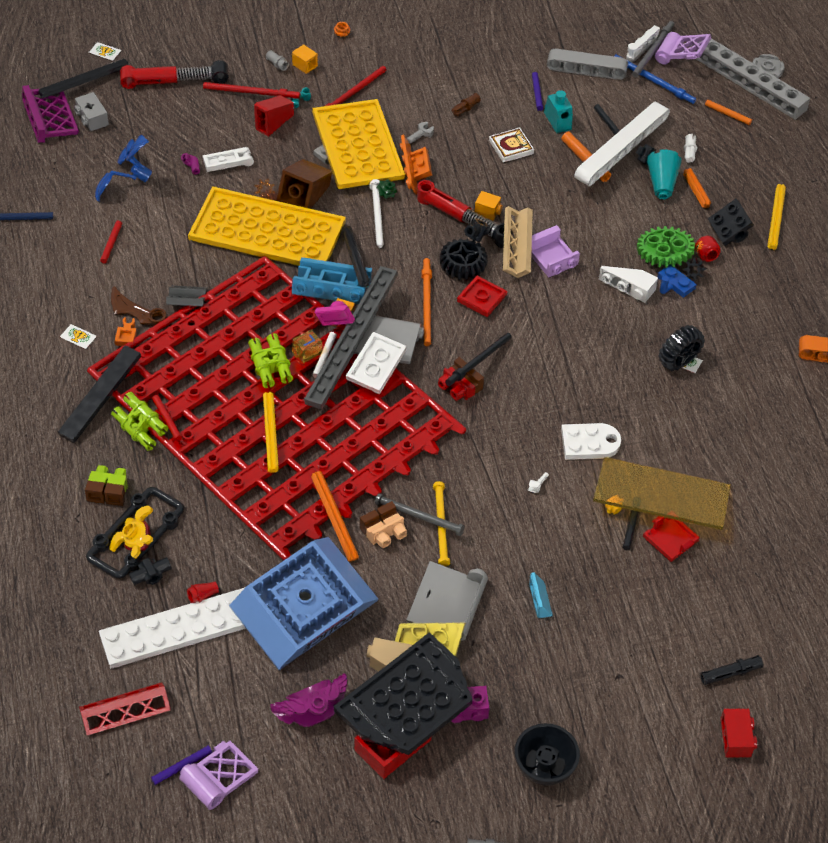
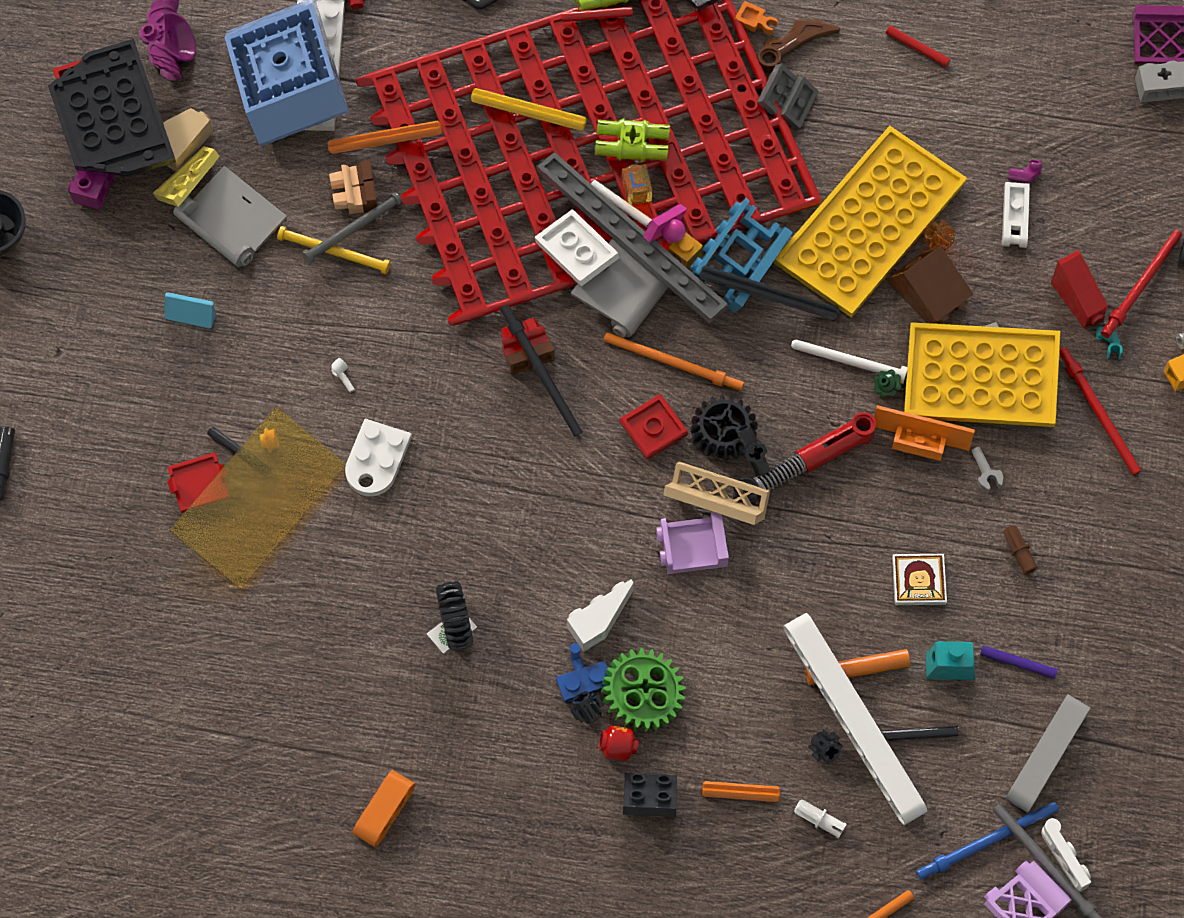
camera: 115 degrees right, 15 degrees up
blue plant [95,135,152,202] -> none
light orange brick [474,191,503,221] -> none
teal cone [647,149,682,200] -> none
yellow axle [767,184,786,250] -> none

